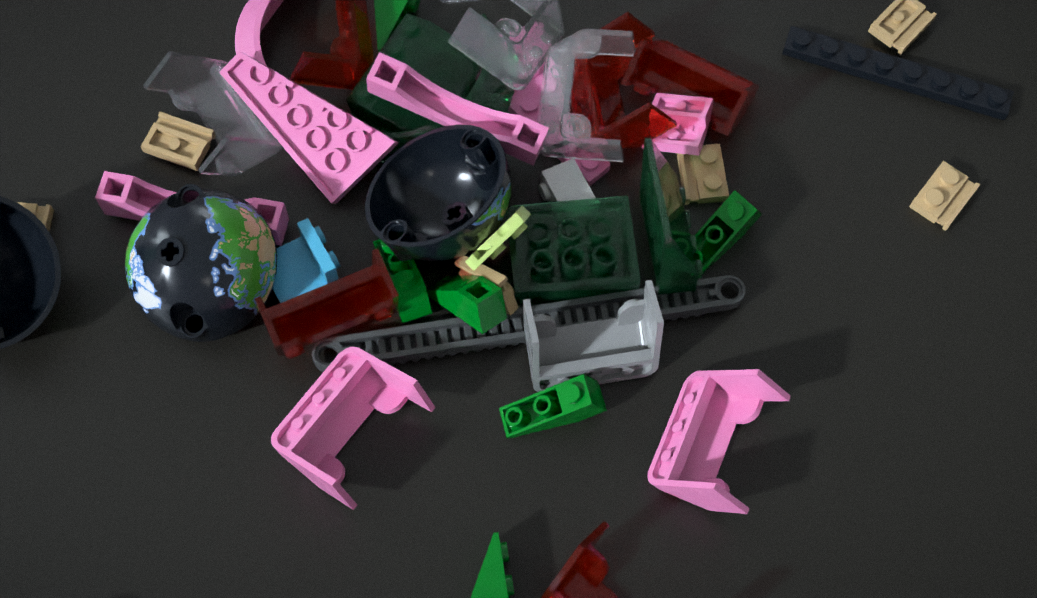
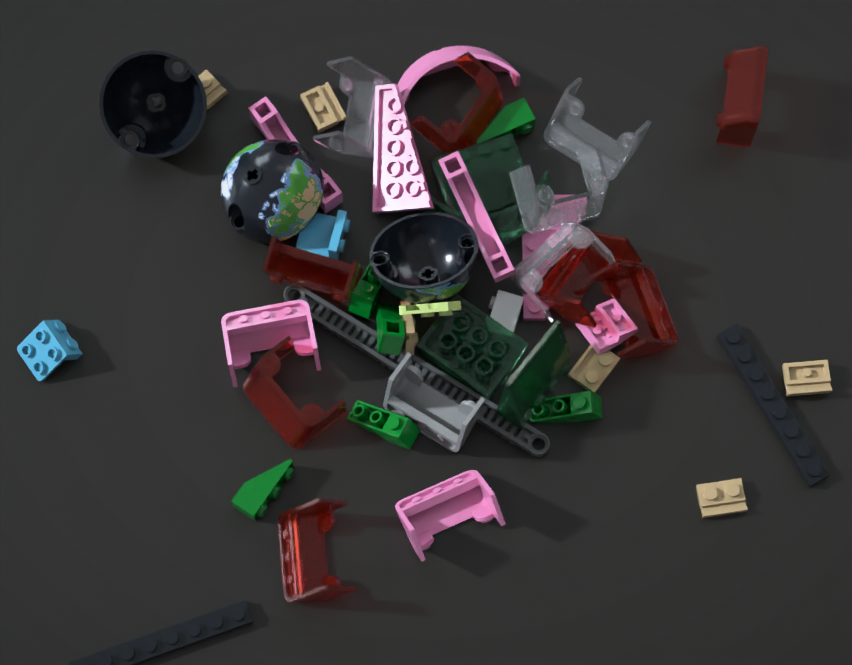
camera: 45 degrees right, 5 degrees up
none -> clear red windscreen [243,336,347,449]

